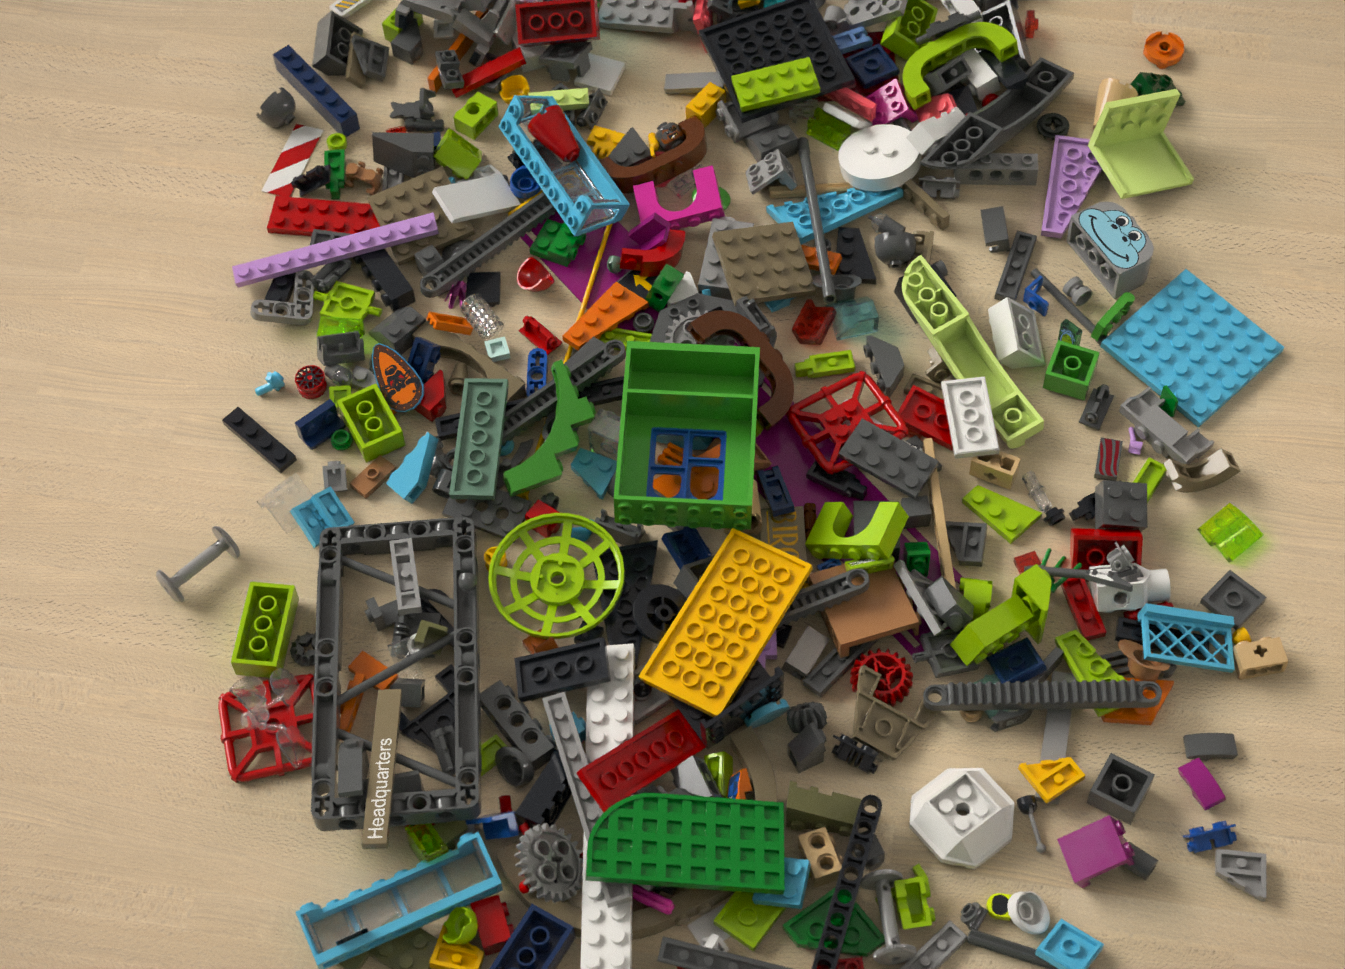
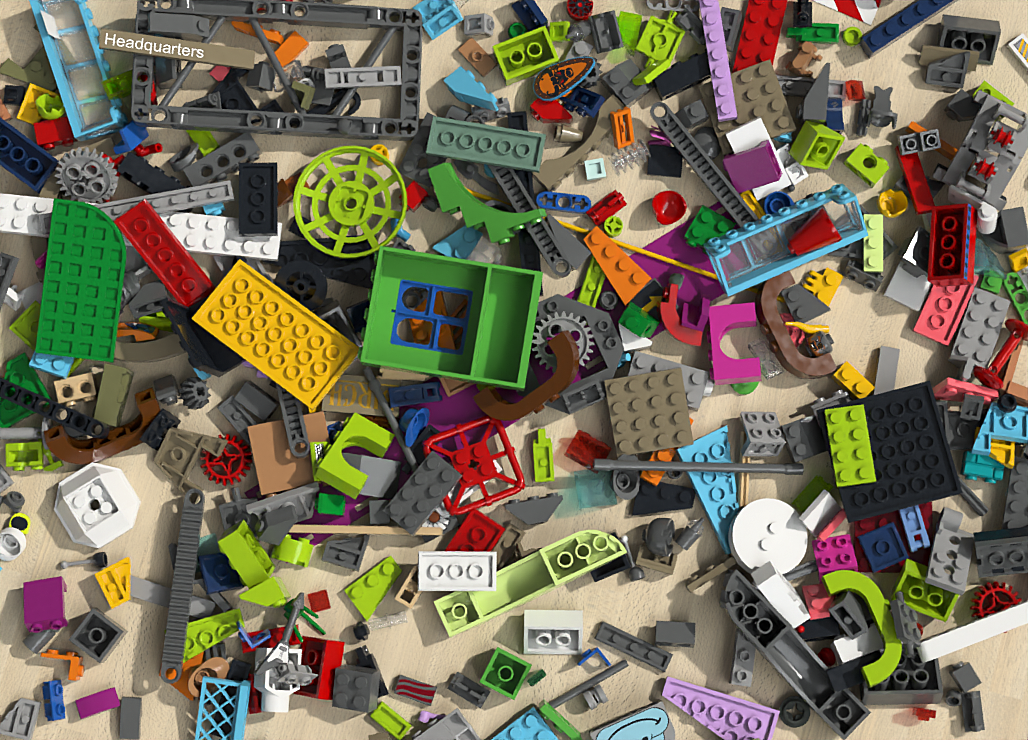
camera: 95 degrees right, 25 degrees up
none -> orange bracket [40,649,85,681]
none -> reddish brown arch [44,387,160,464]
none -> coral tile [209,65,231,83]
none -> blue bracket [237,621,271,649]
none -> dark grey bar [363,367,419,473]
none -> blue piece [399,408,430,447]
none -> lime wheel [604,216,623,237]
none -> lime tile [632,59,671,86]
none -> magenta panel [722,140,783,193]
none -> coral plate [912,275,979,347]

